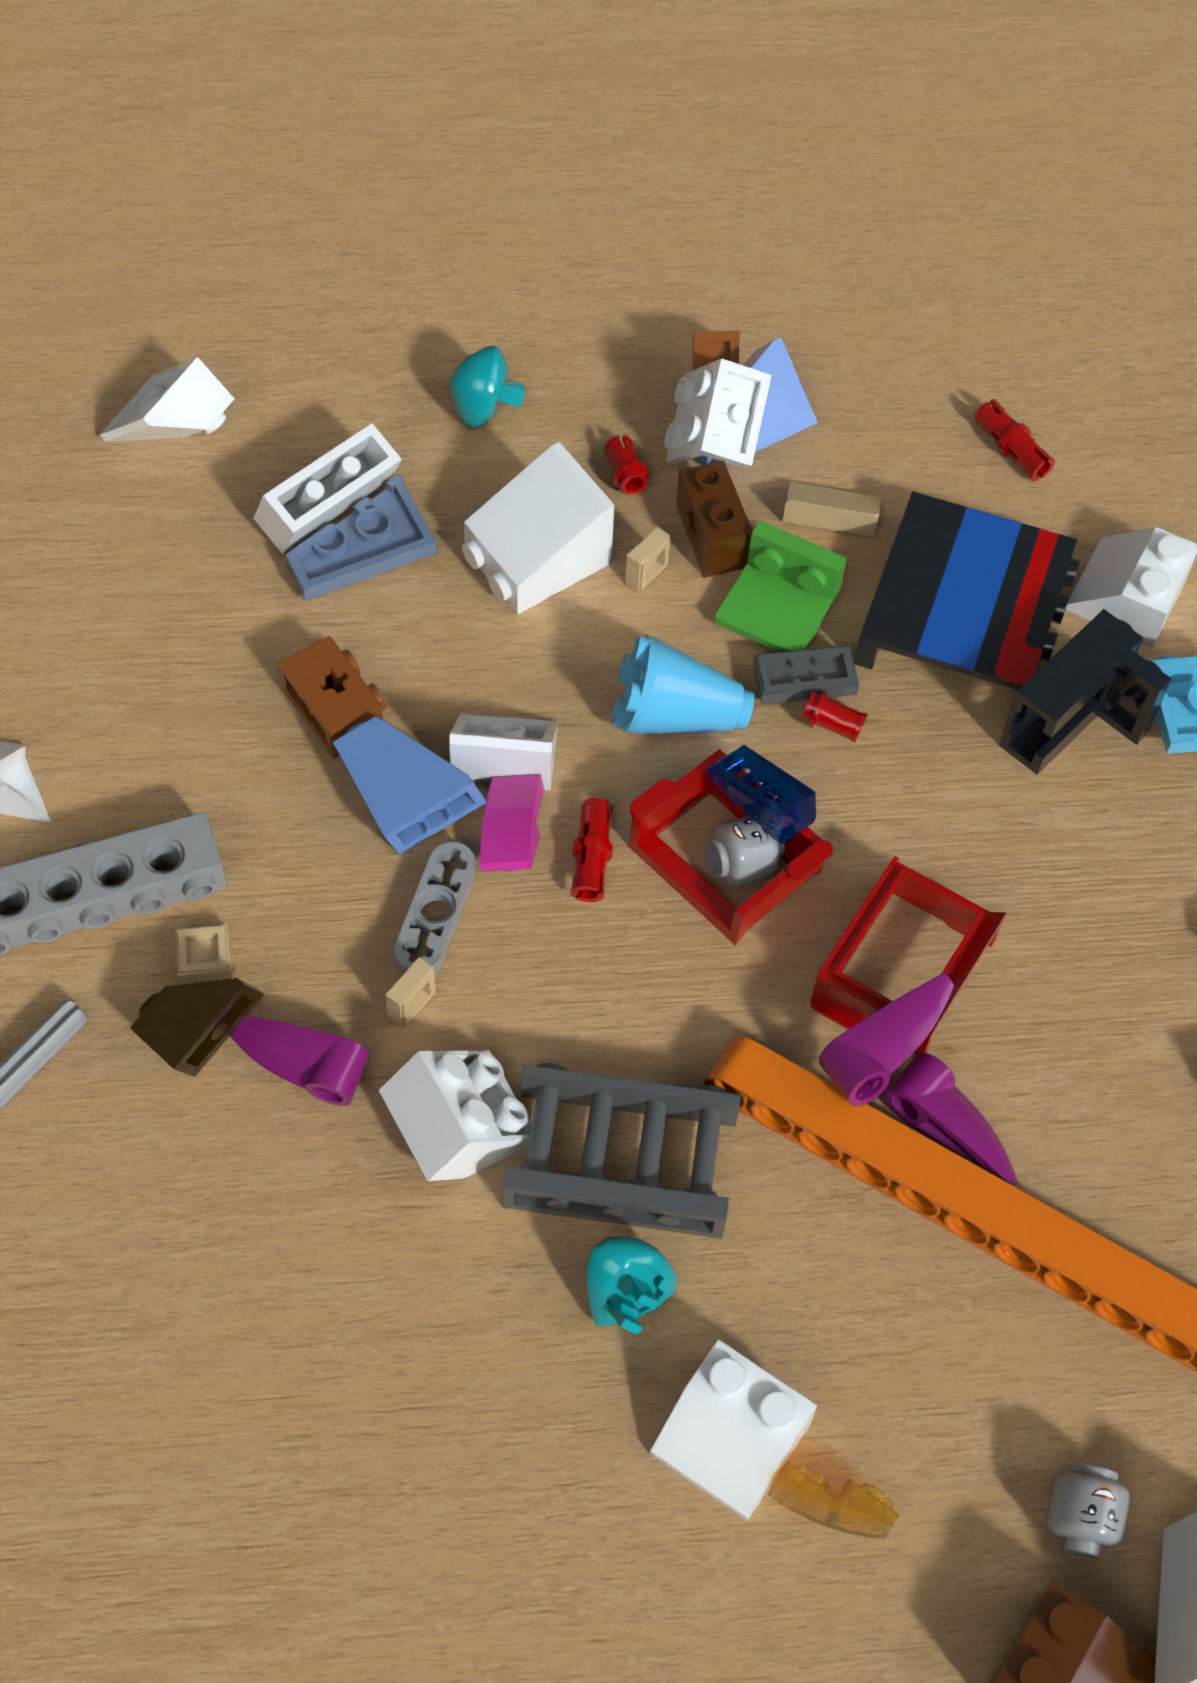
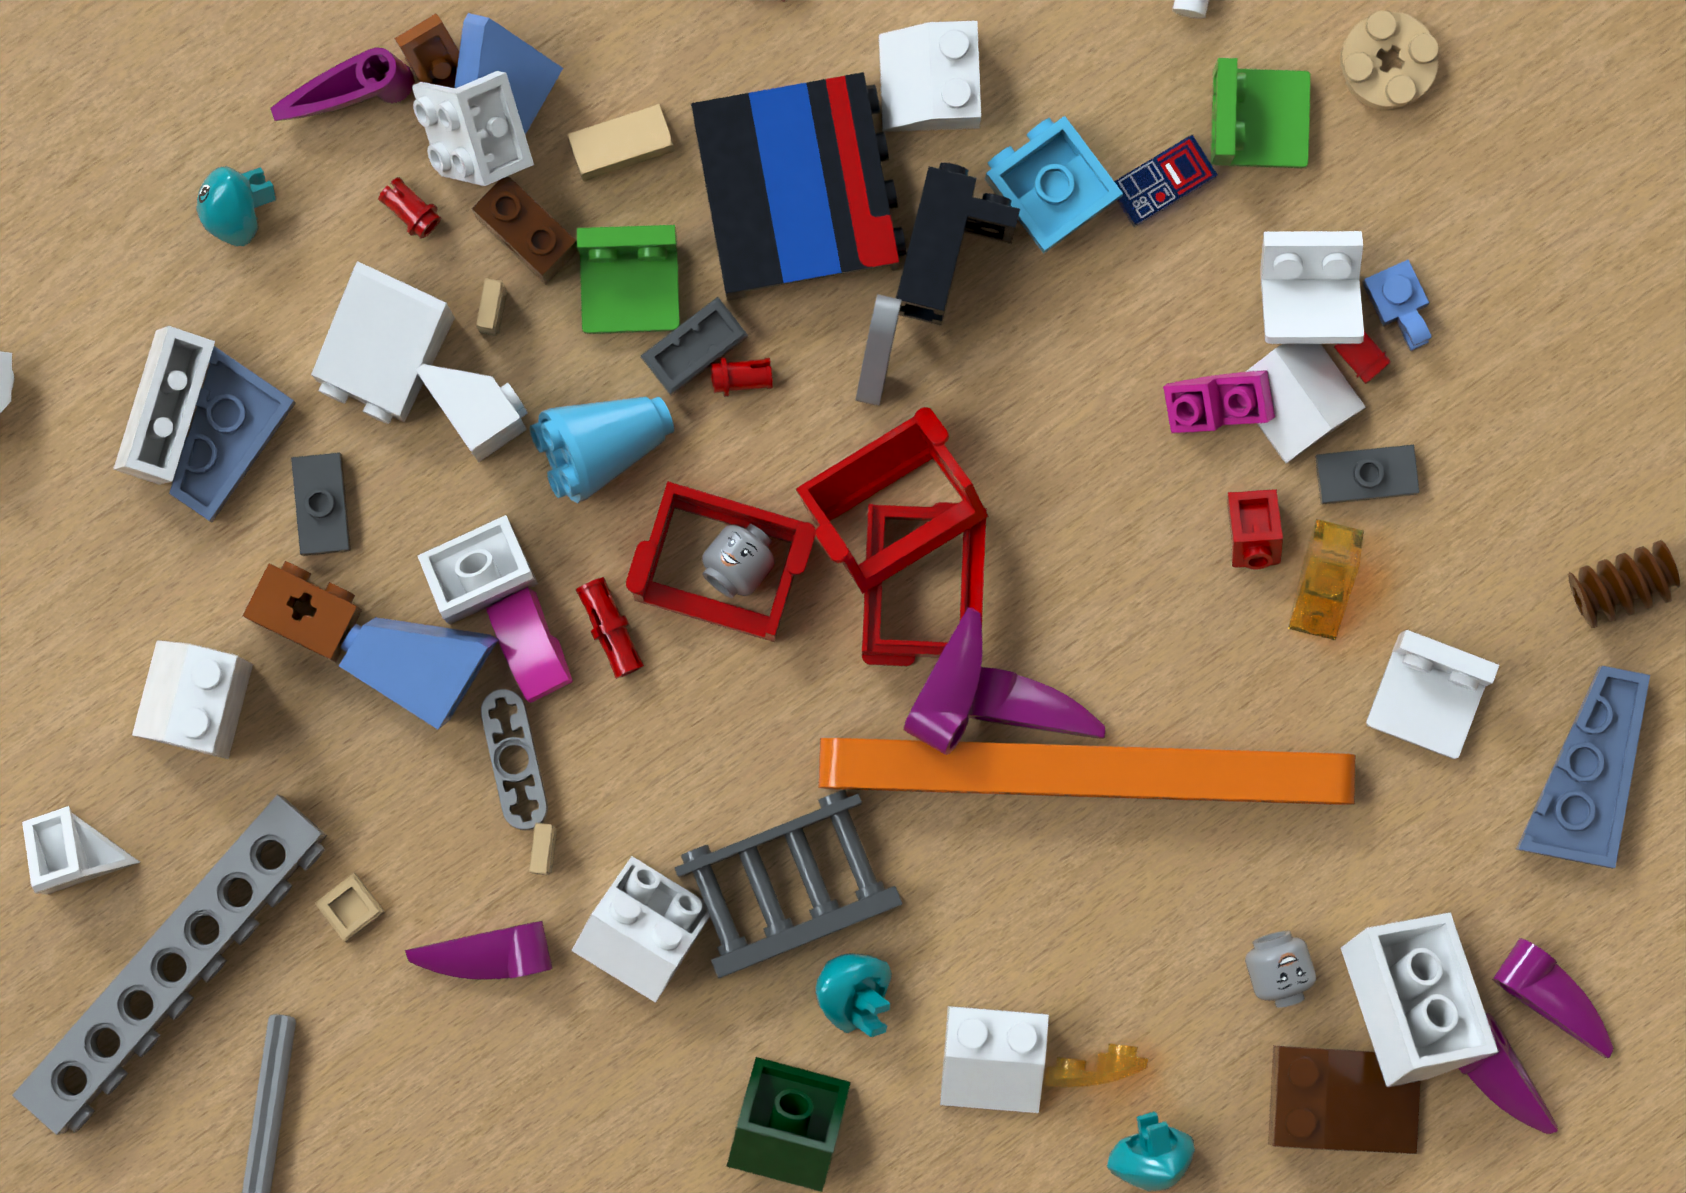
camera: 30 degrees left, 25 degrees up
dark brown slope [130,978,264,1077] -> none
clear blue slope [707,745,816,844] -> none
none -> white slope [132,640,253,759]
none -> magenta piece [270,47,414,121]
none -> dark grey plate [291,453,351,556]
none -> white slope [415,364,528,462]
none -> dark green slope [726,1057,851,1192]
none -> red piece [796,407,989,594]
none -> light grey beam [855,294,902,406]
none -> teal piece [1107,1111,1195,1191]

